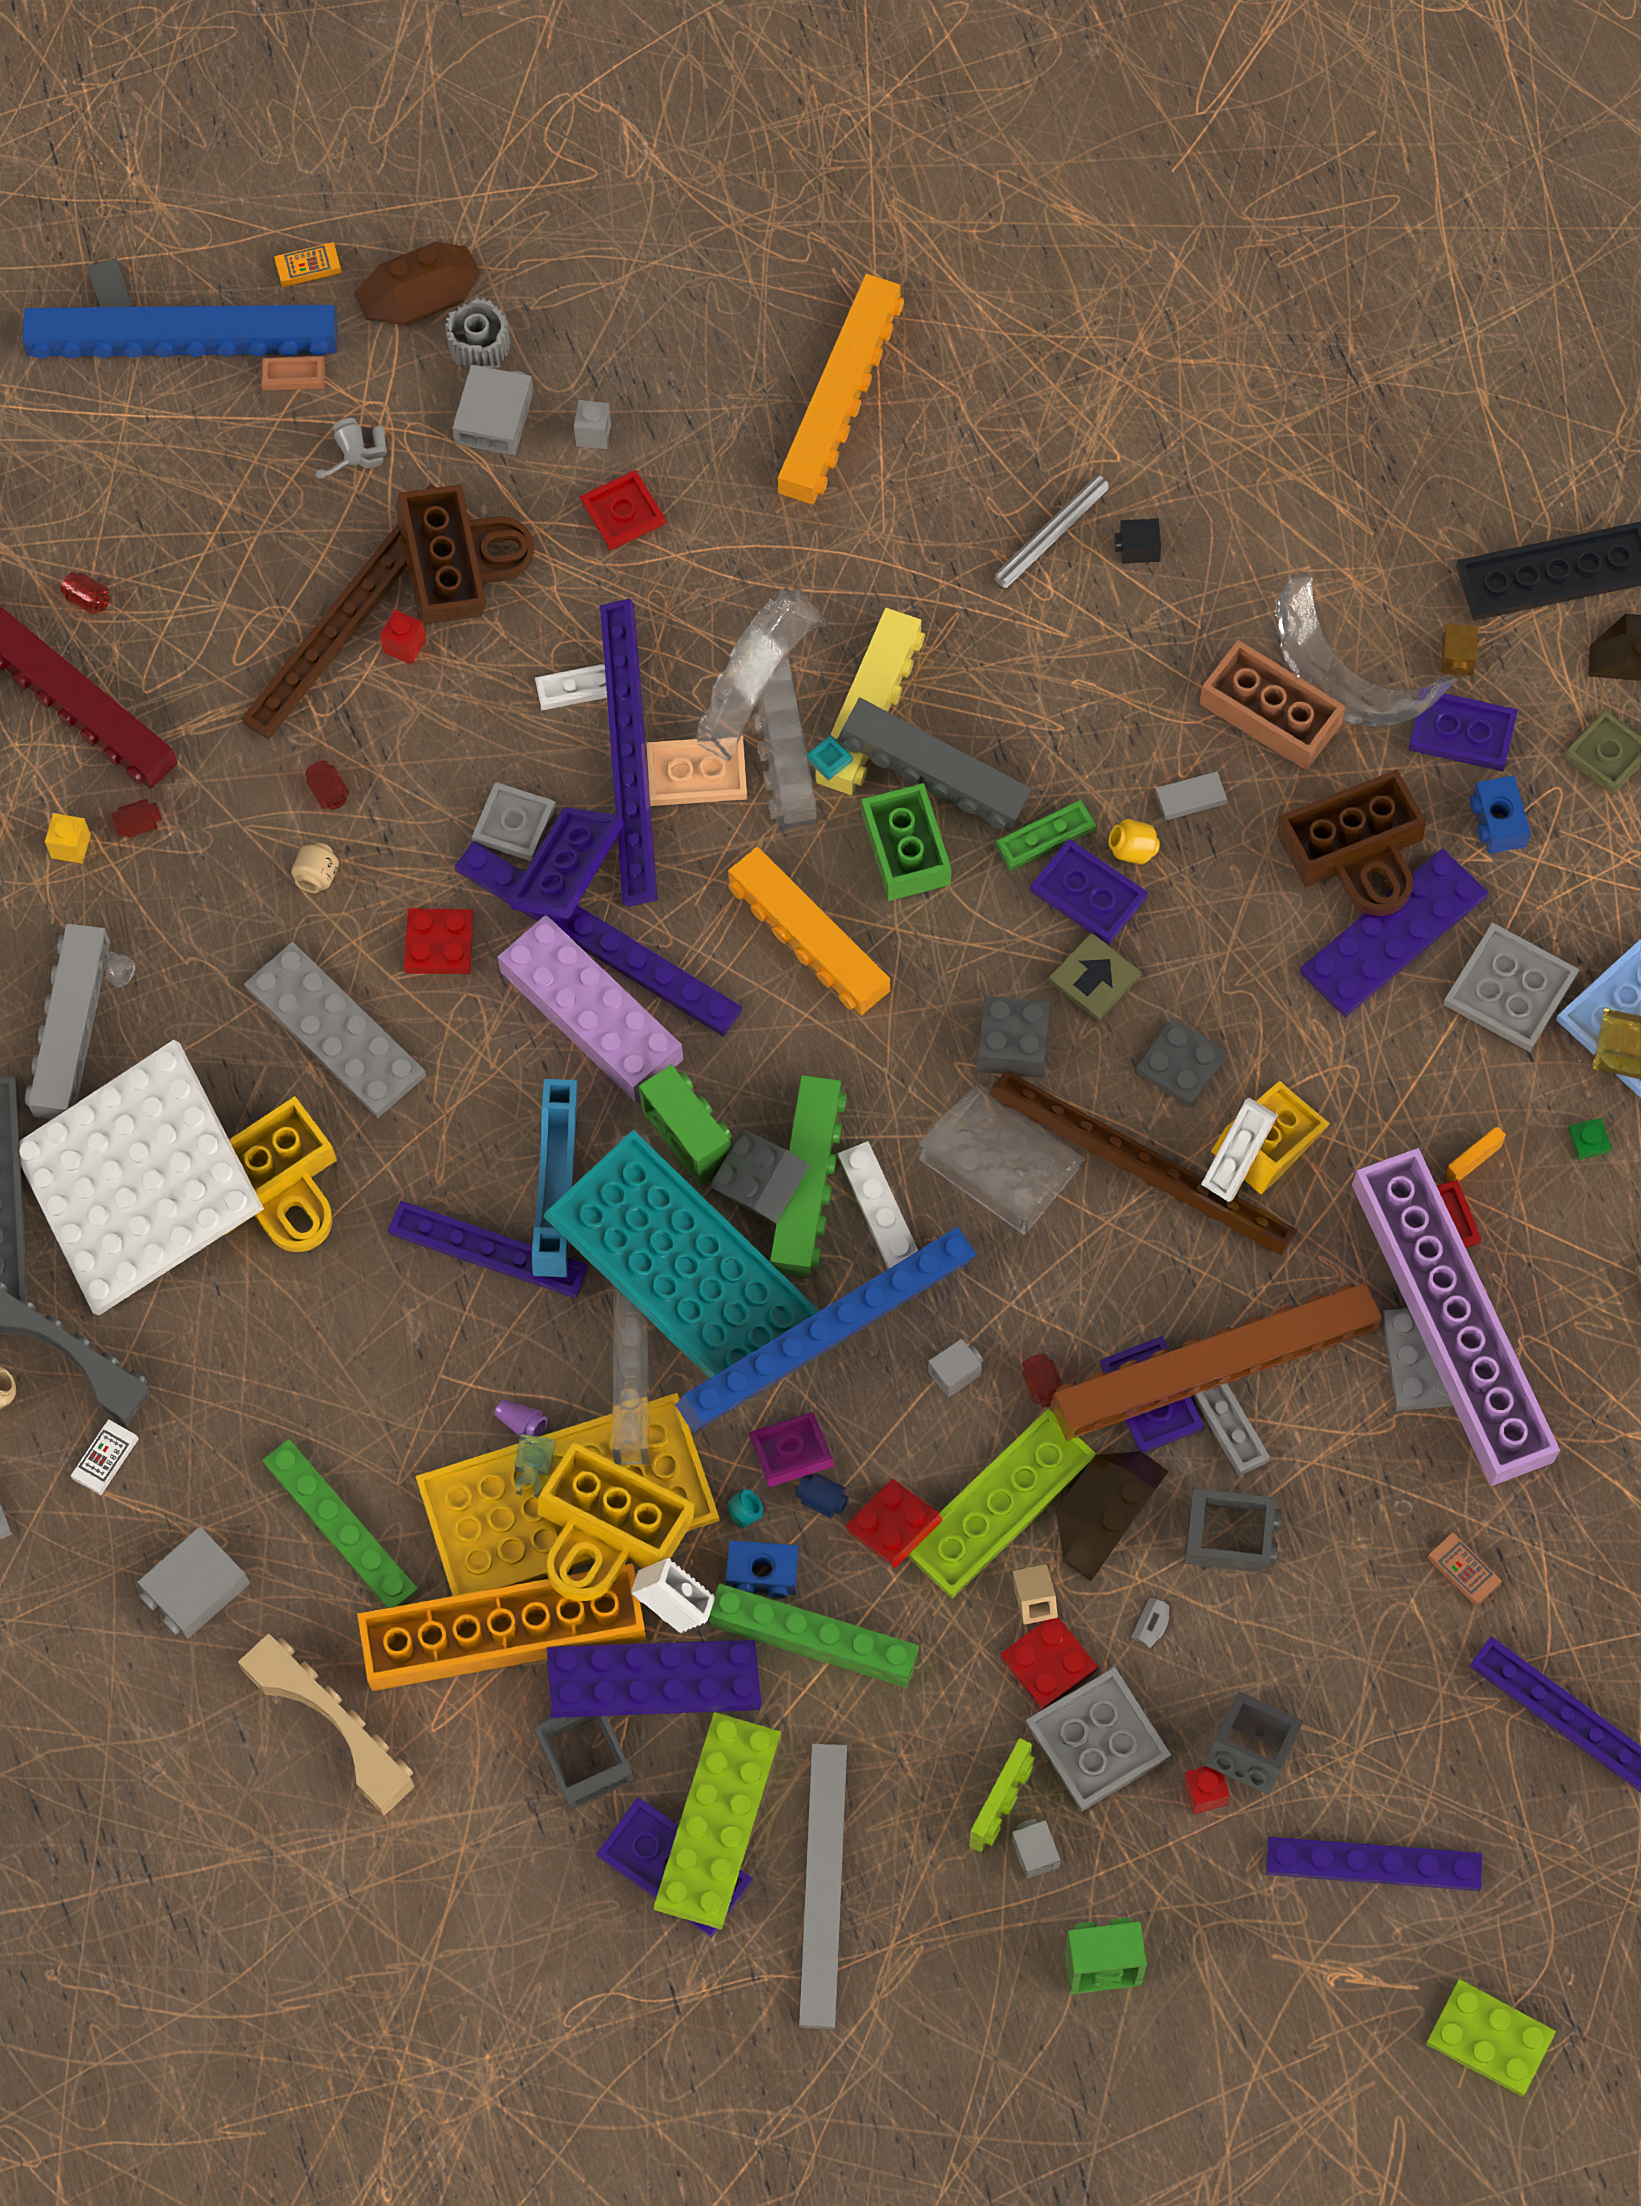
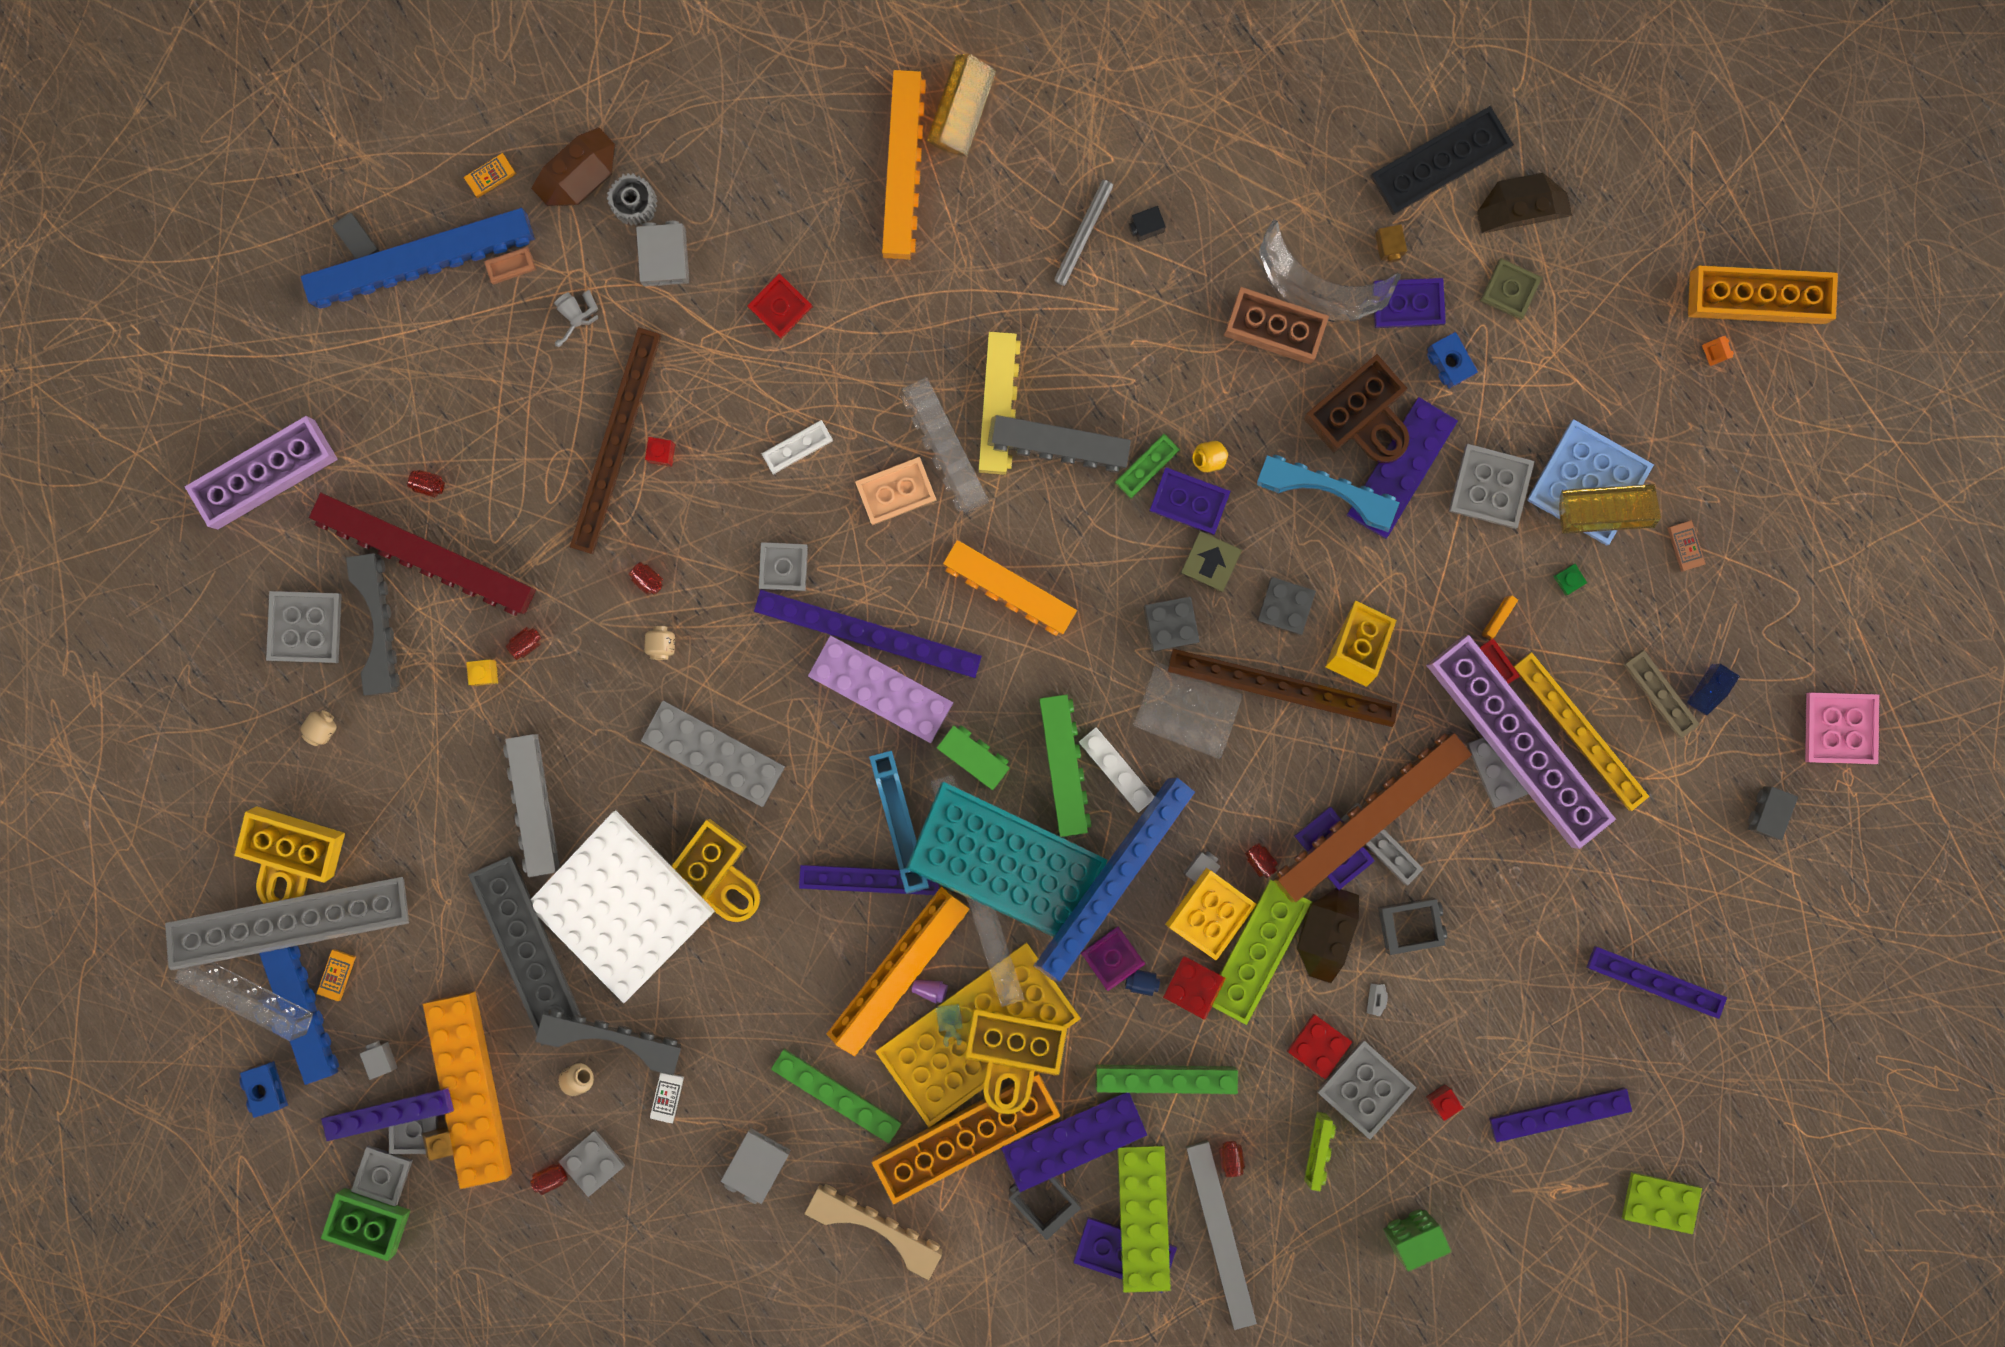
camera: 25 degrees left, 20 degrees up
clear tile [103,952,136,988] -> none
reddish brown brick [395,484,534,624] -> none
red plate [404,908,474,974] -> none
dark purple plate [508,807,624,919] -> none
light grey brick [574,400,611,449] -> none
dark purple plate [600,598,658,907] -> none
white brick [631,1558,715,1633] -> none
clear windscreen [697,587,829,761] -> none
dark grey brick [709,1128,809,1224] -> none
blue brick [726,1540,799,1599] -> none
teal tile [728,1489,763,1528] -> none
teal tile [807,735,853,781] -> none
bright green brick [861,783,951,901] -> none
light grey brick [1011,1819,1061,1879] -> none
tan brick [1013,1564,1058,1624] -> none
light grey tile [1155,771,1227,821] -> none
white tile [1201,1098,1278,1202] -> none
dark grey window [1204,1691,1303,1795] -> none
nougat tile [1427,1532,1502,1607] -> none
none -> light orange brick [826,886,970,1056]
none -> clear yellow brick [927,54,997,156]
none -> yellow plate [1165,867,1257,960]
none -> clear red brick [1219,1141,1245,1177]
none -> dark azure arch [1257,455,1400,532]
none -> yellow plate [1513,652,1650,811]

